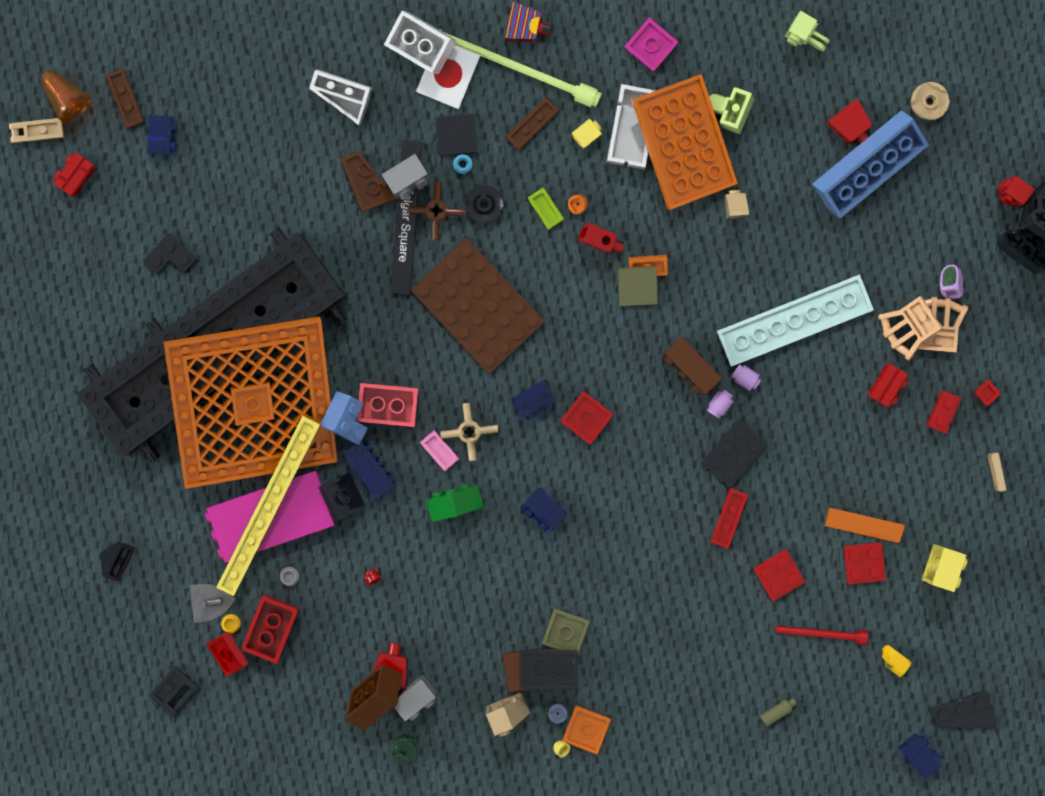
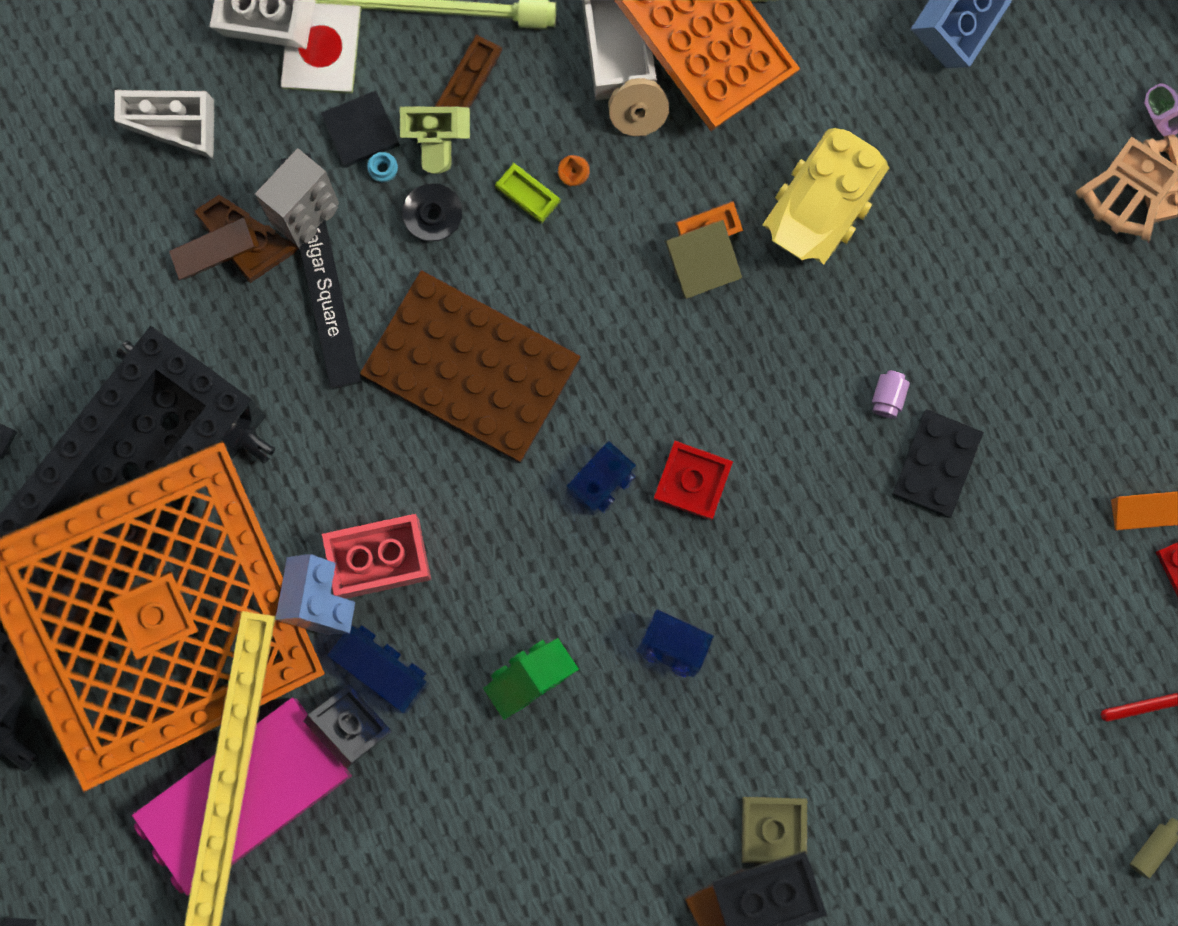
camera: 15 degrees left, 10 degrees down
light grey plate [280,567,299,586] -> none
red plate [363,569,381,586] -> none
reddish brown bar [408,182,466,240] -> none
bright pink tile [420,430,459,471] -> none
tan bar [440,403,498,461] -> none
light yellow brick [571,119,602,150] -> none
red torso [577,223,624,253] -> none
reddish brown brick [662,337,722,395] -> none
red plate [710,488,748,549] -> none
light aqua plate [717,275,874,367] -> none
tan slope [725,190,749,219] -> none
lavender brick [731,364,761,391] -> none
red plate [753,549,805,601] -> none
red brick [867,363,909,408] -> none
none -> reddish brown tile [169,217,259,280]
none -> yellowish green brick [400,107,470,173]
none -> tan plate [609,78,669,136]
none -> light yellow slope [762,128,889,265]

